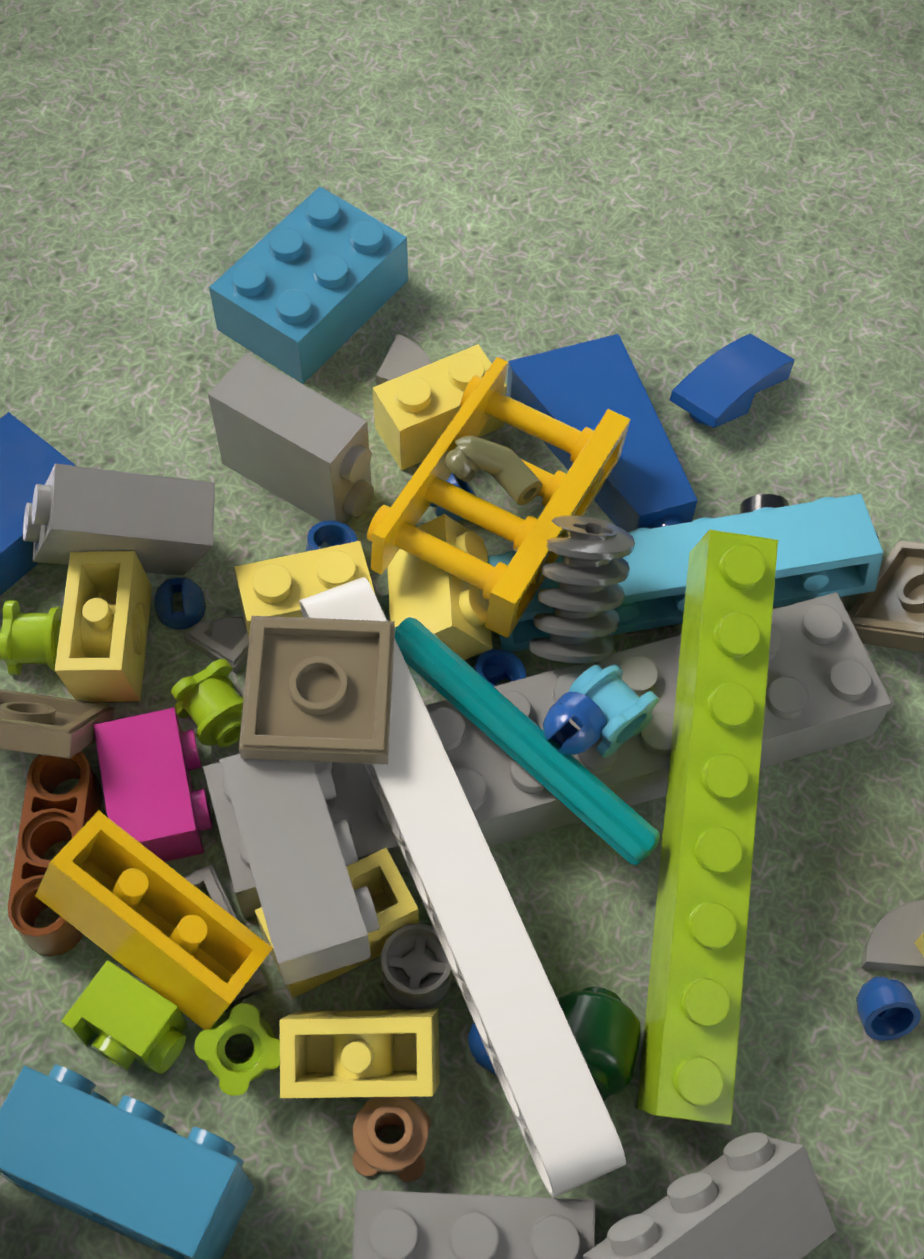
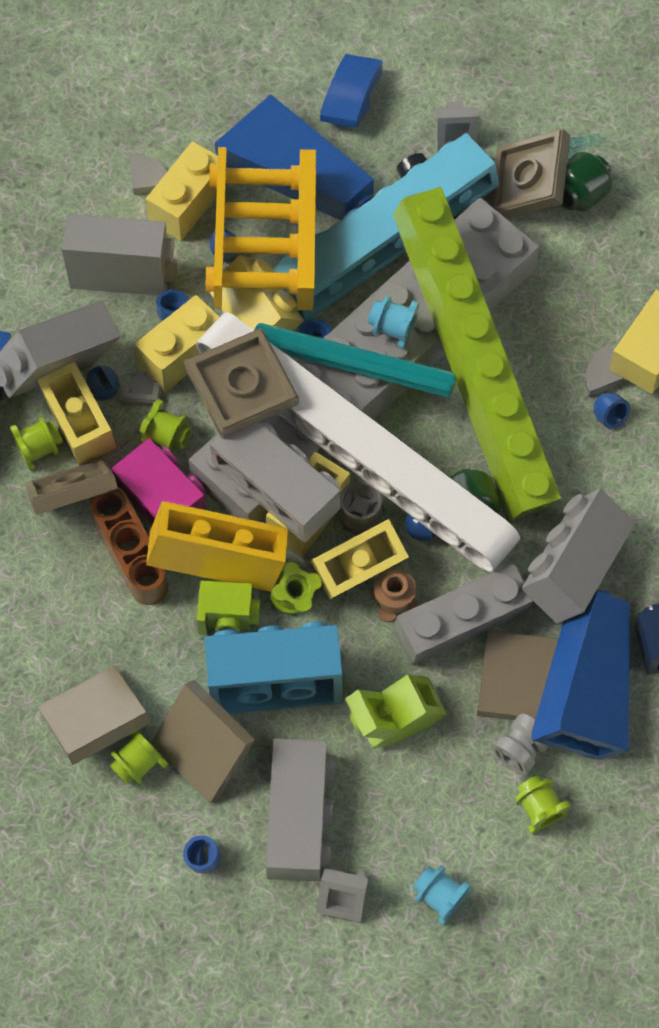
camera: 25 degrees left, 5 degrees up
dark azure brick [209,186,408,384] -> none
olive arm [445,435,543,505] -> none
dark grey piece [529,516,635,664] -> none
blue hinge [543,692,606,755] -> none
none -> light grey tile [436,101,477,150]

